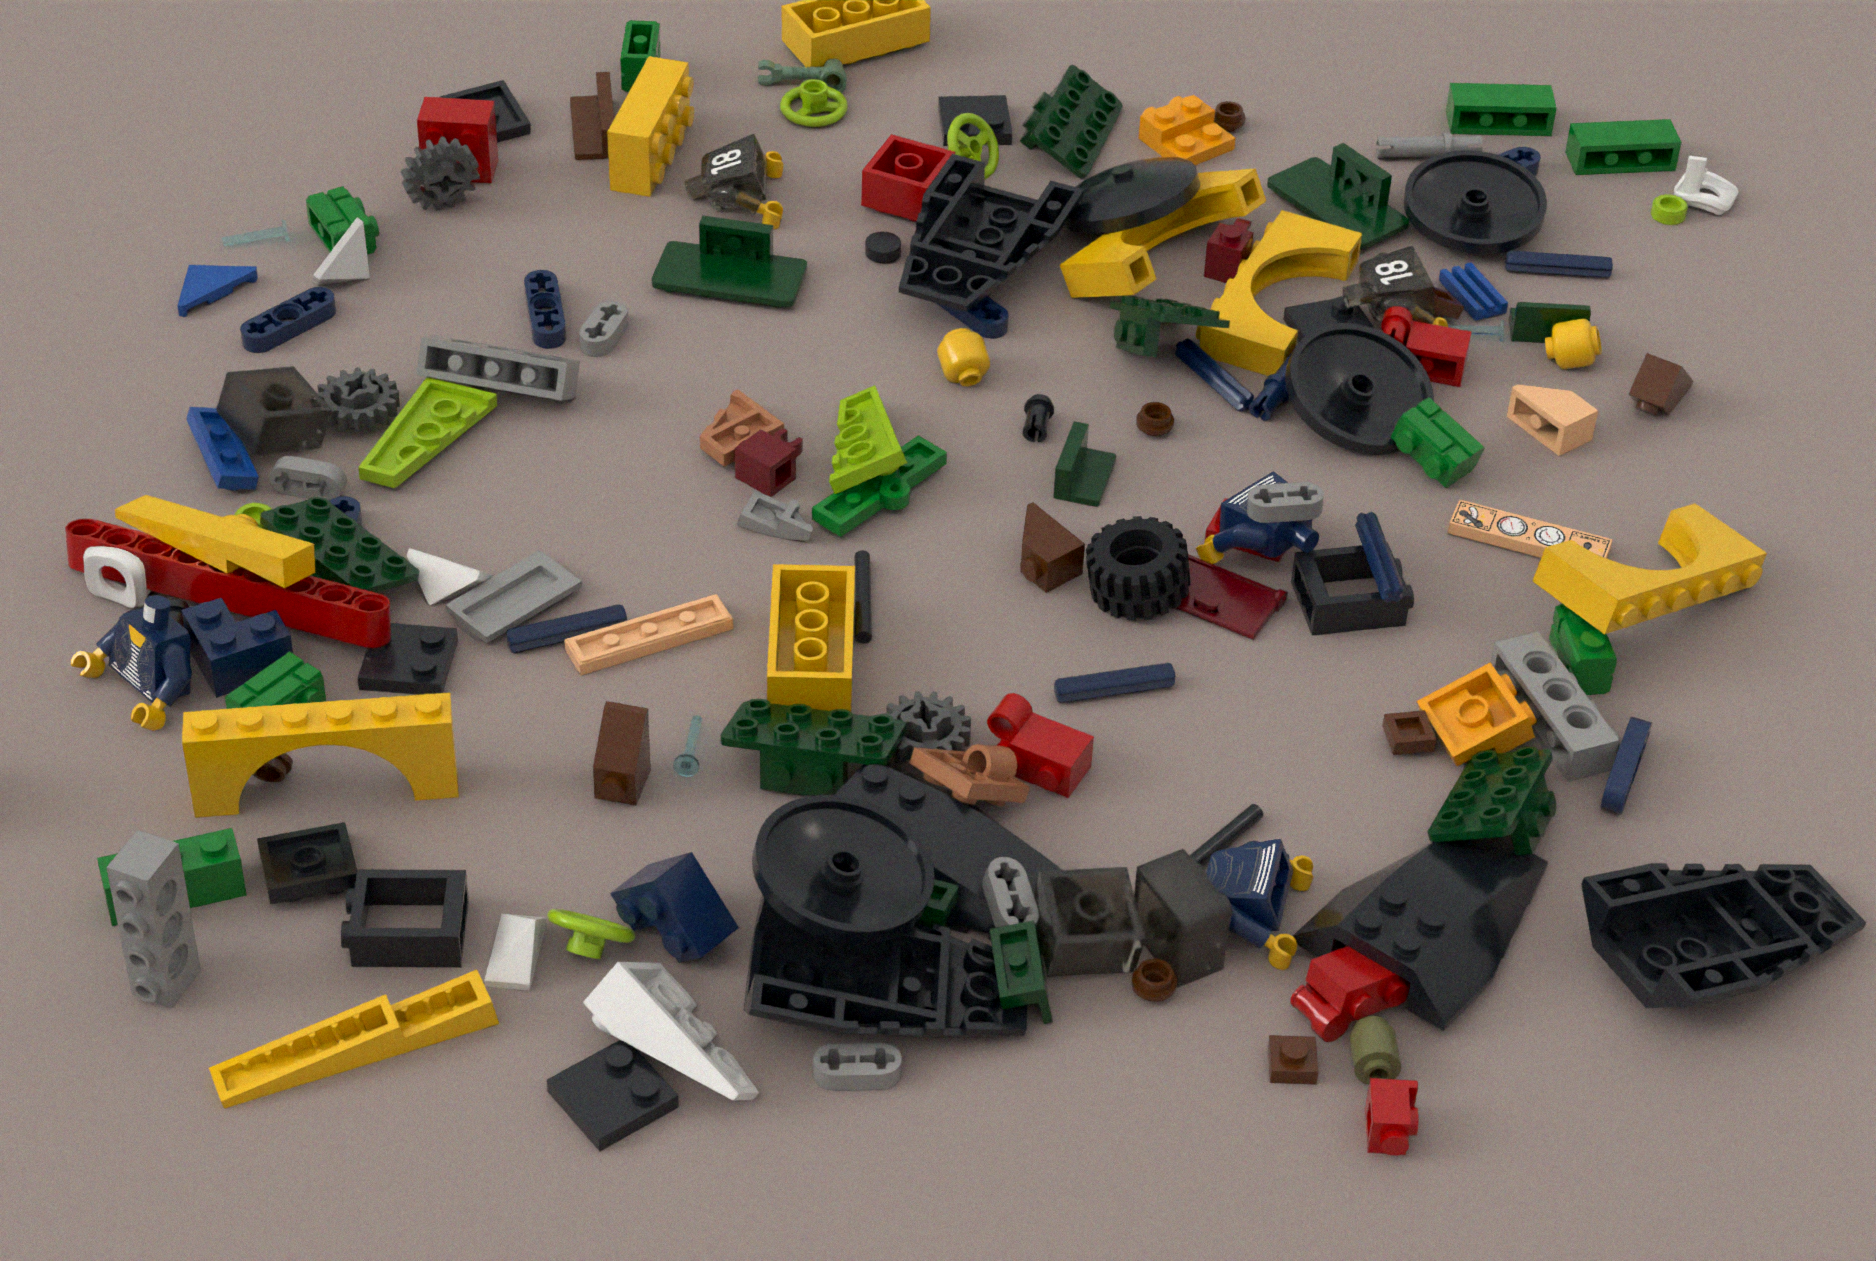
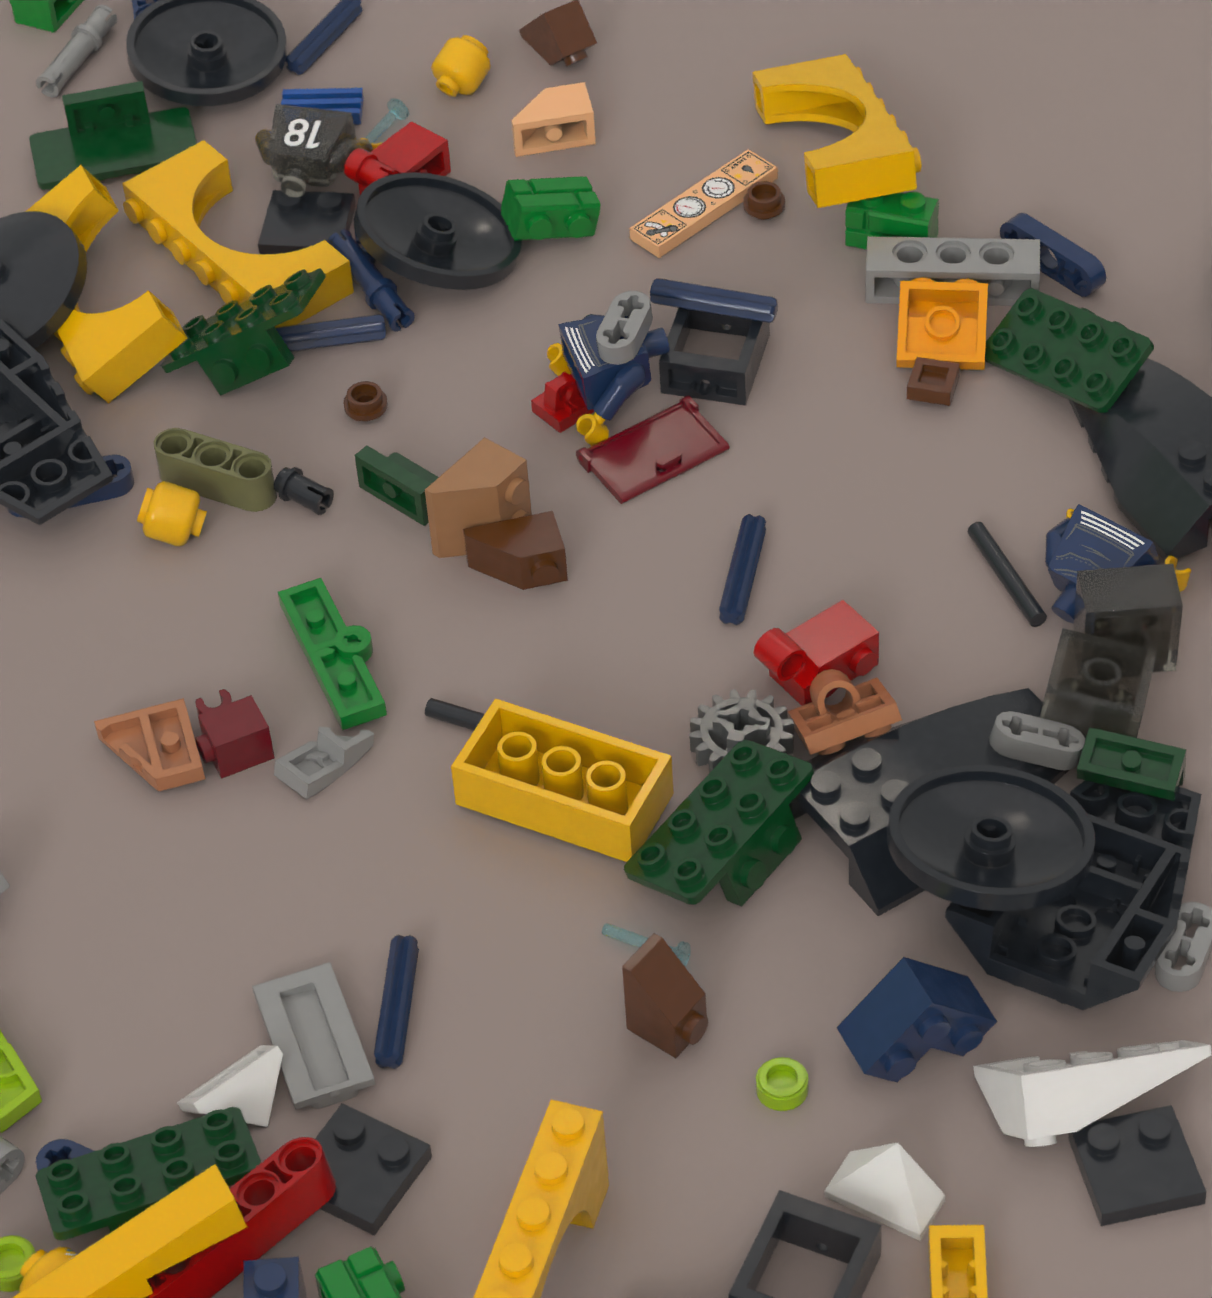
camera: 60 degrees left, 5 degrees up
lime piece [547,909,635,959] -> none
light nougat tile [565,594,733,676] -> none
lime wing [829,385,907,494] -> none
black tyre [1086,516,1191,621] -> none
reddish brown plate [1131,959,1177,1002] -> none
dark red brick [1204,218,1254,283] -> none
dark green panel [1508,302,1591,343] -> none
none -> olive beam [154,428,277,512]
none -> medium nougat slope [425,437,532,558]
none -> lime tile [756,1057,809,1111]

